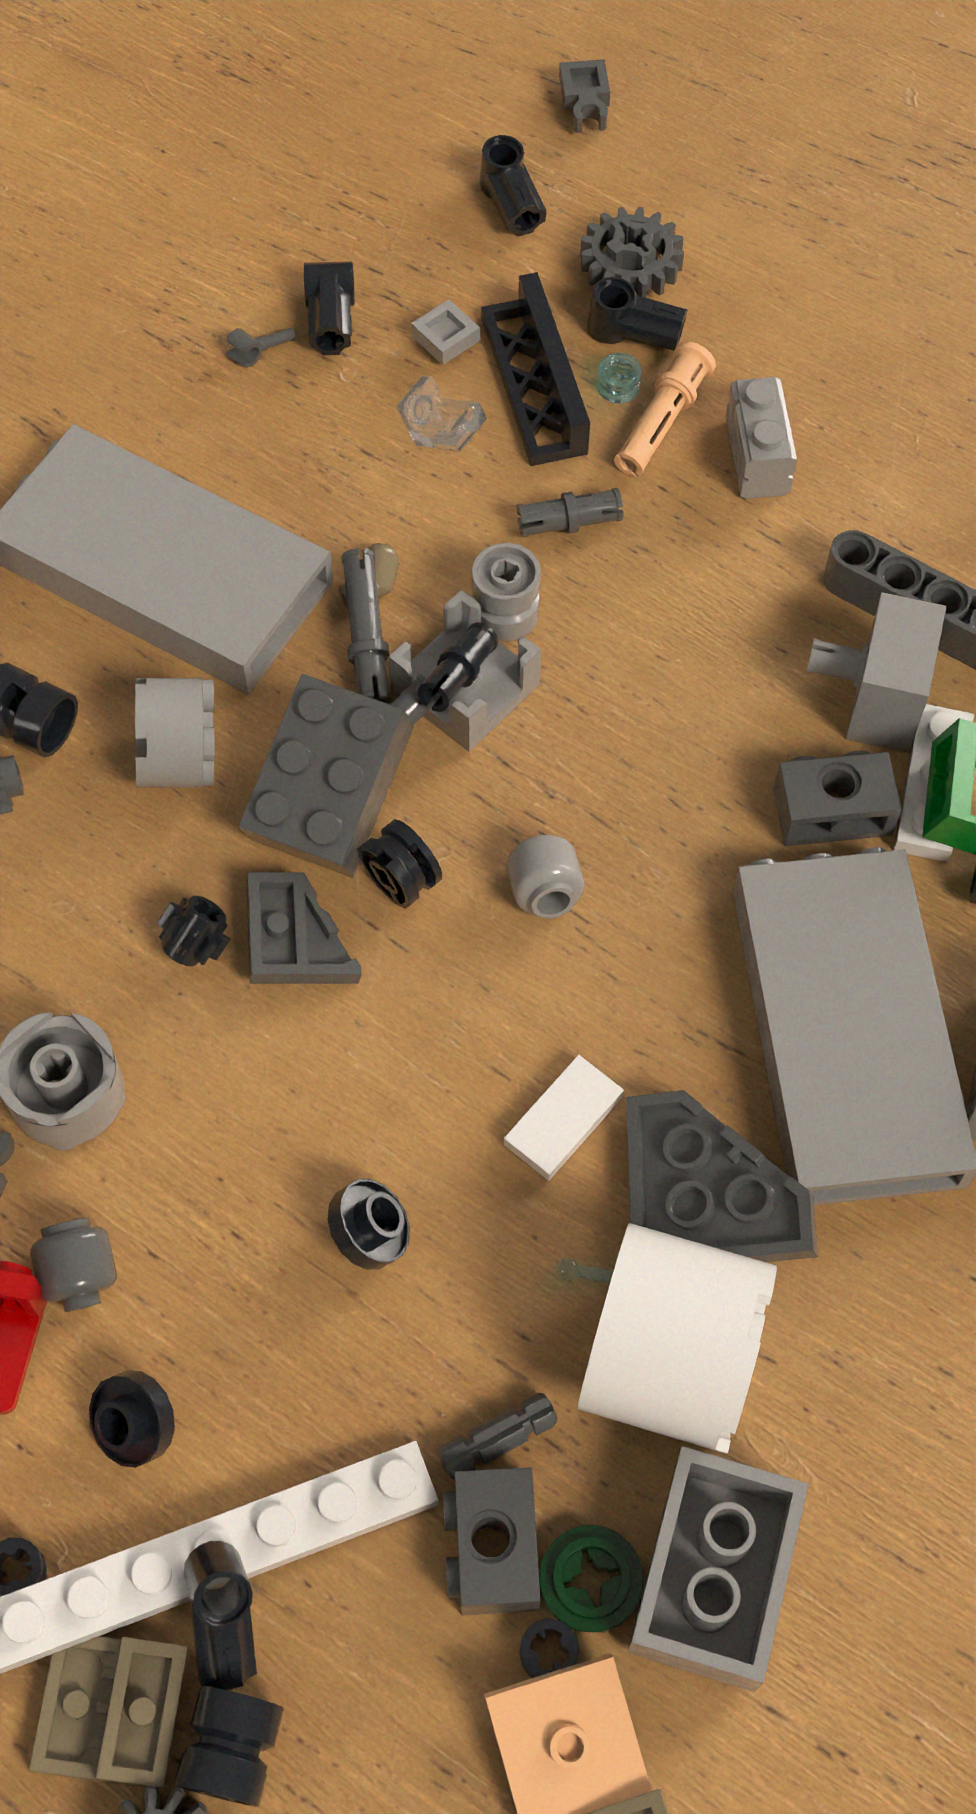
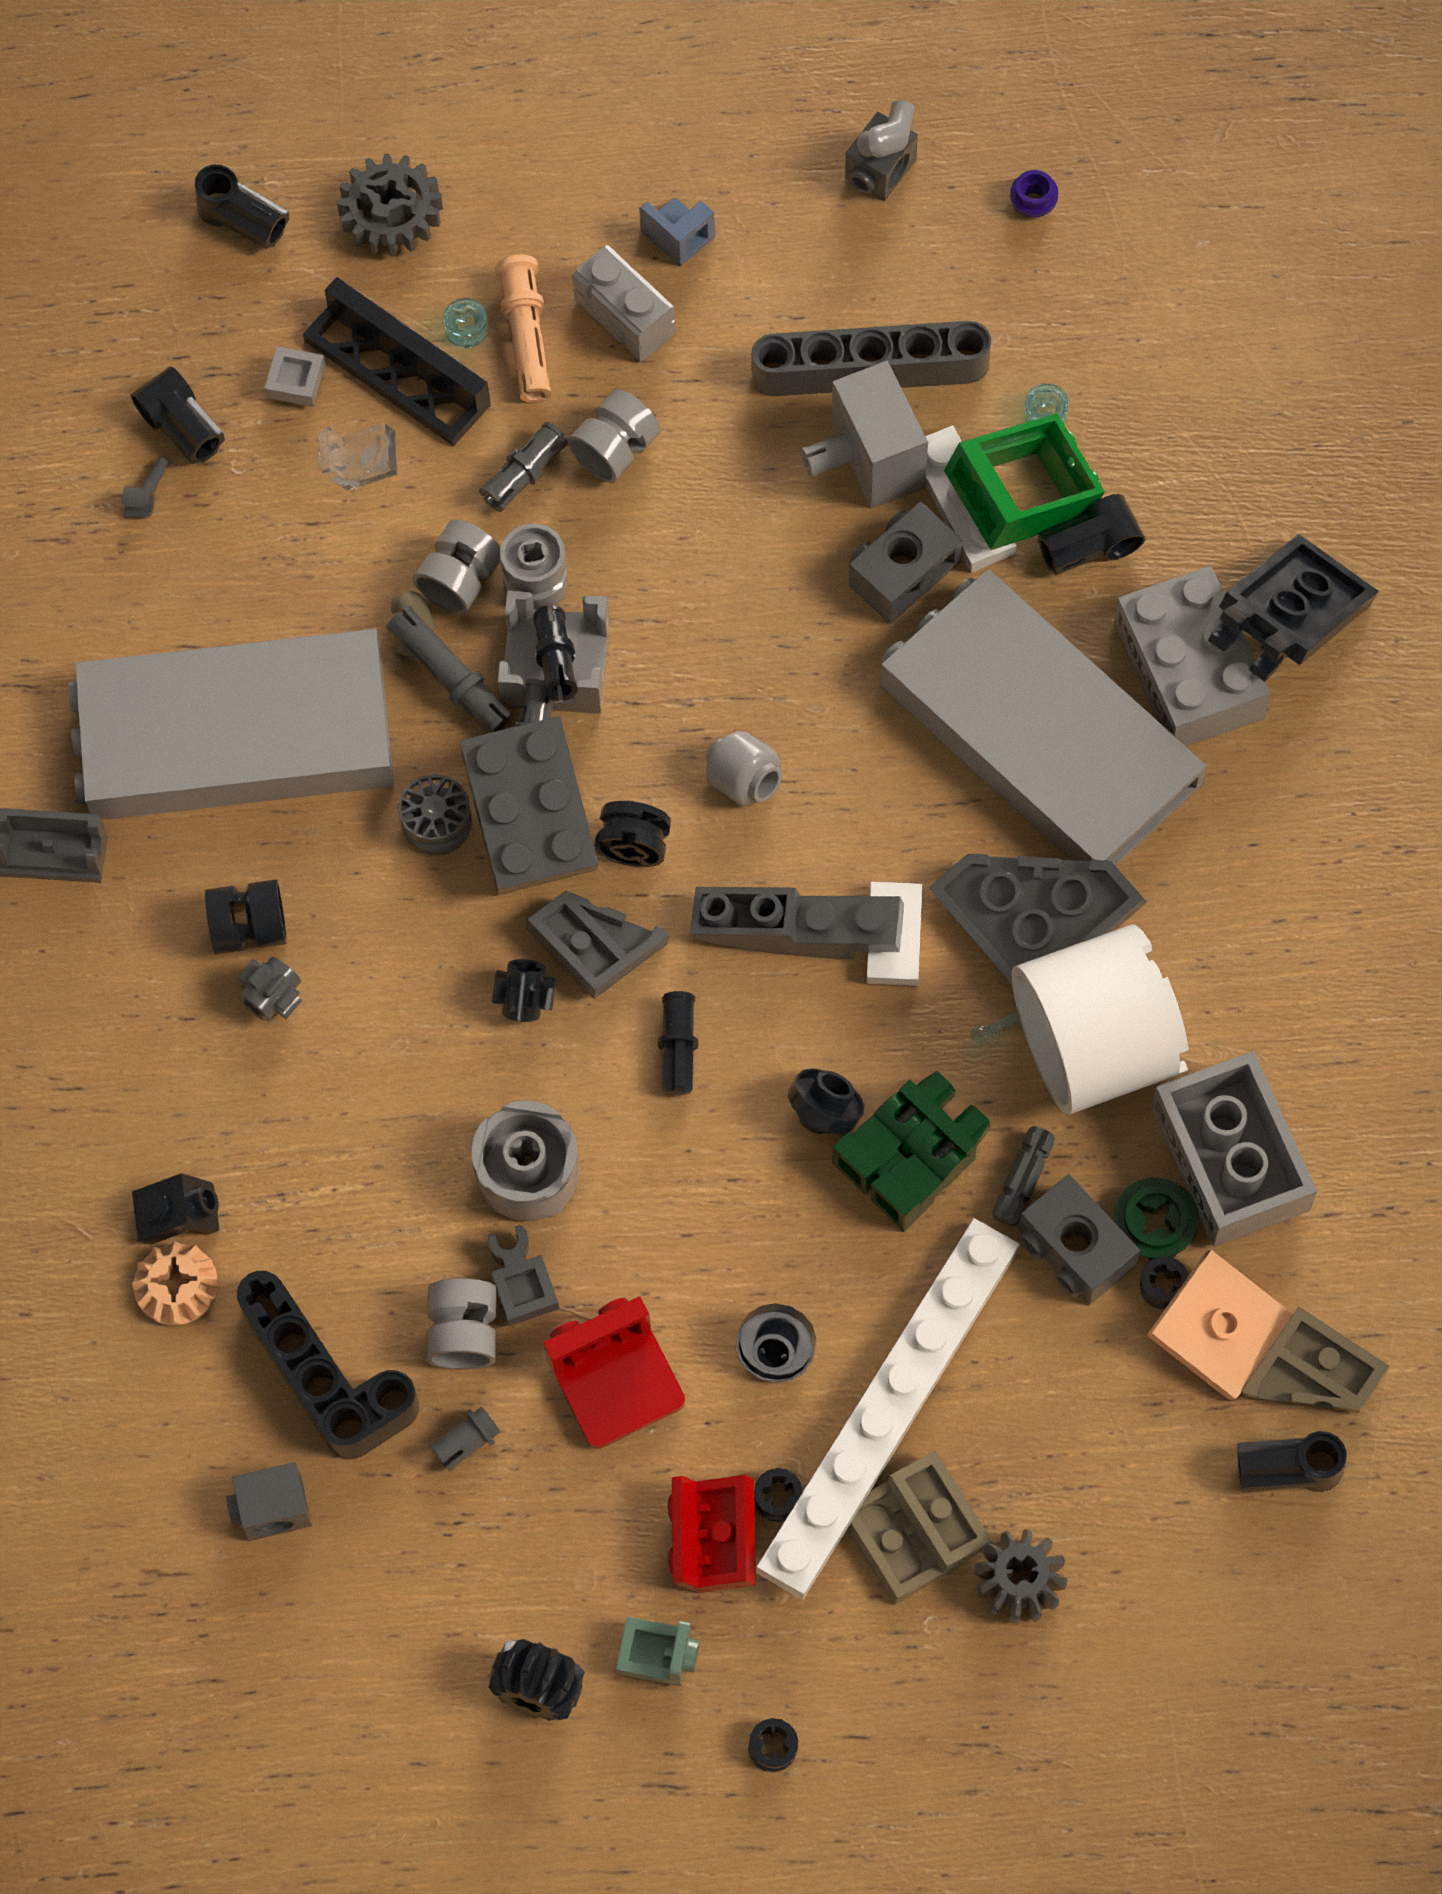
camera: 35 degrees left, 5 degrees up
dark grey head [30,1218,117,1312] -> none
light grey brick [135,678,215,788] -> none
black wheel [173,1686,284,1807] -> none
black piece [183,1541,257,1690] -> none
dark grey plate [559,59,610,133] -> none
black piece [587,277,688,351] -> none
none -> dark grey wheel [398,774,472,856]
none -> light grey wheel [412,519,501,614]
none -> light grey wheel [568,389,660,483]
none -> sand blue panel [639,198,715,267]
none -> black axle [658,991,699,1096]
none -> dark grey slope [690,887,904,959]
none -> dark green hips [832,1071,990,1232]

